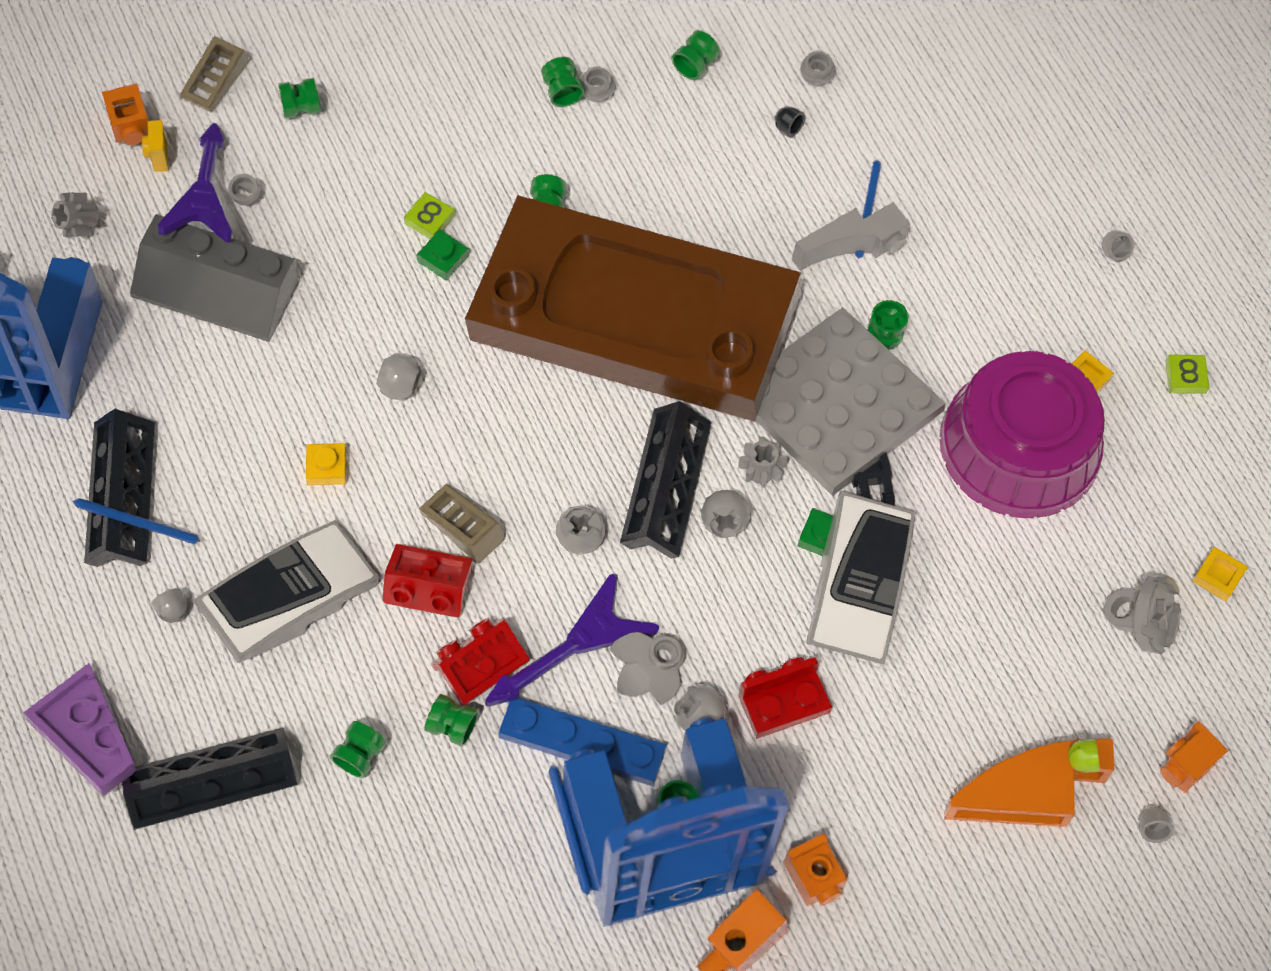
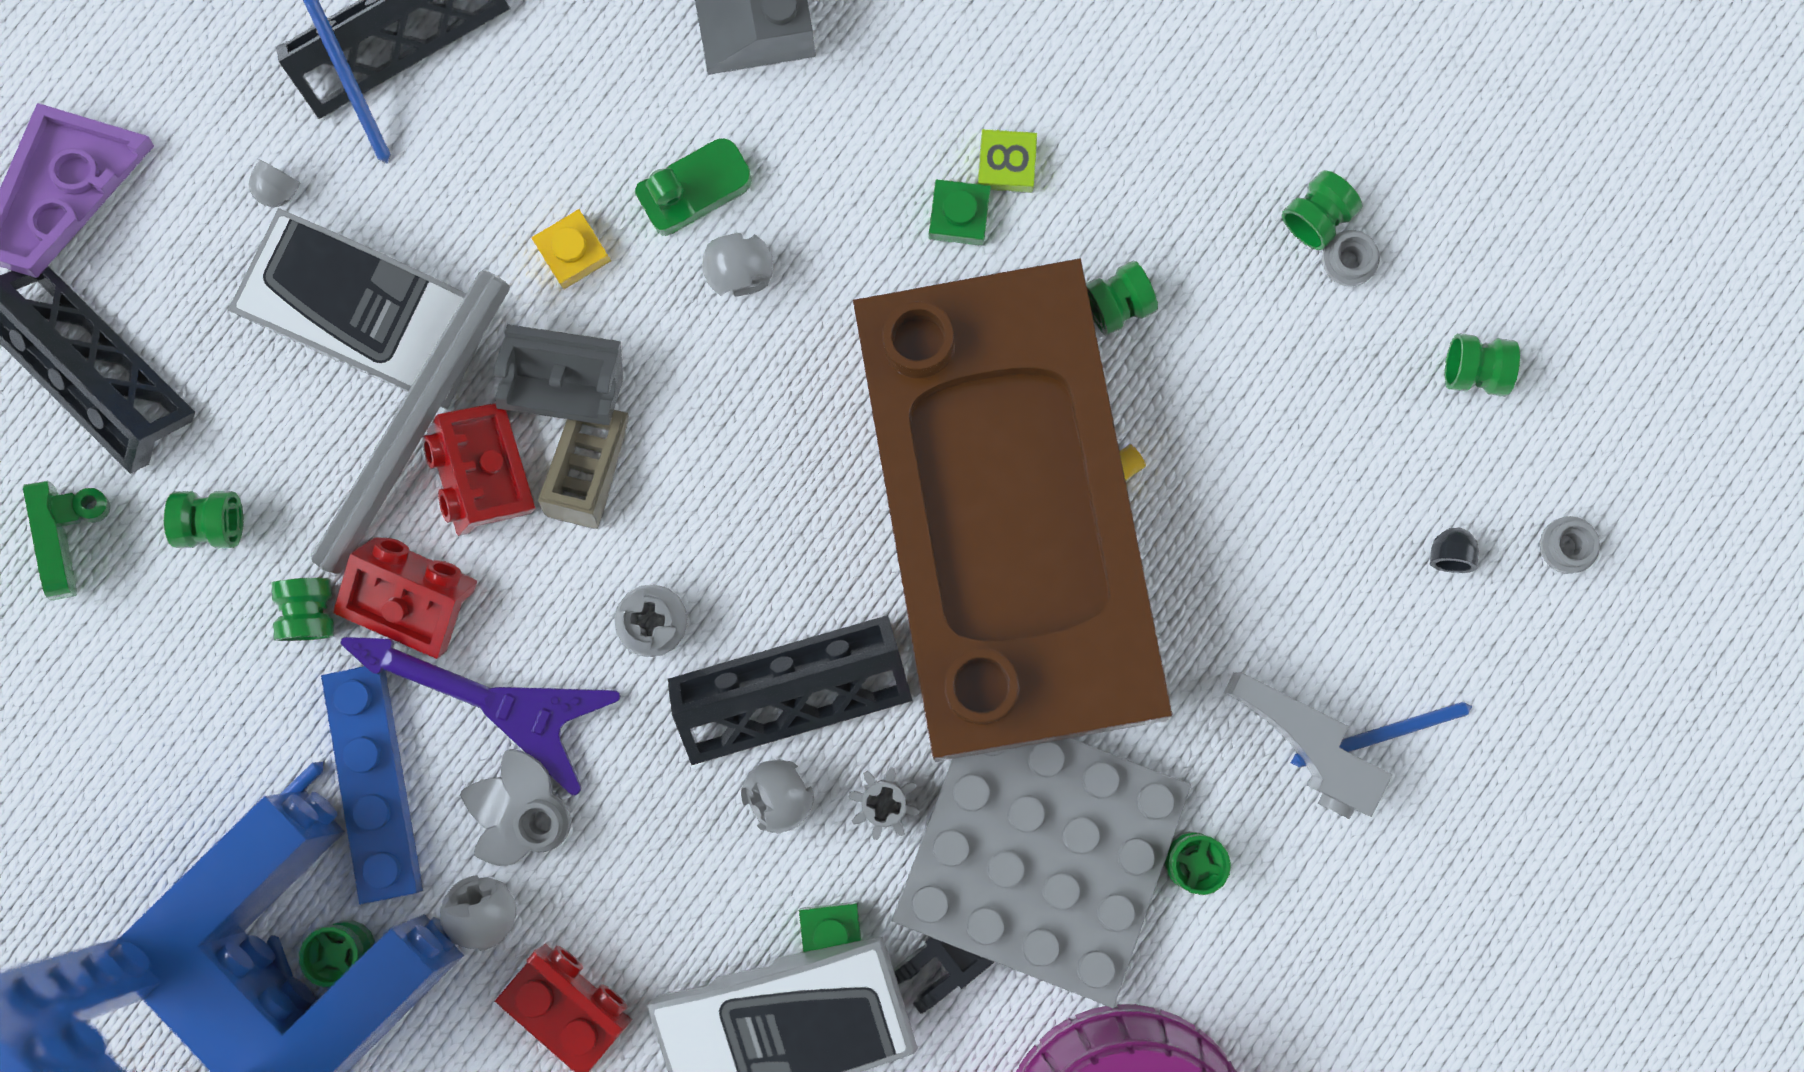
camera: 65 degrees right, 20 degrees up
none -> green piece [23,480,110,601]
none -> light grey axle [311,270,510,574]
none -> dark grey hinge [494,324,623,425]
none -> green piece [635,138,752,236]

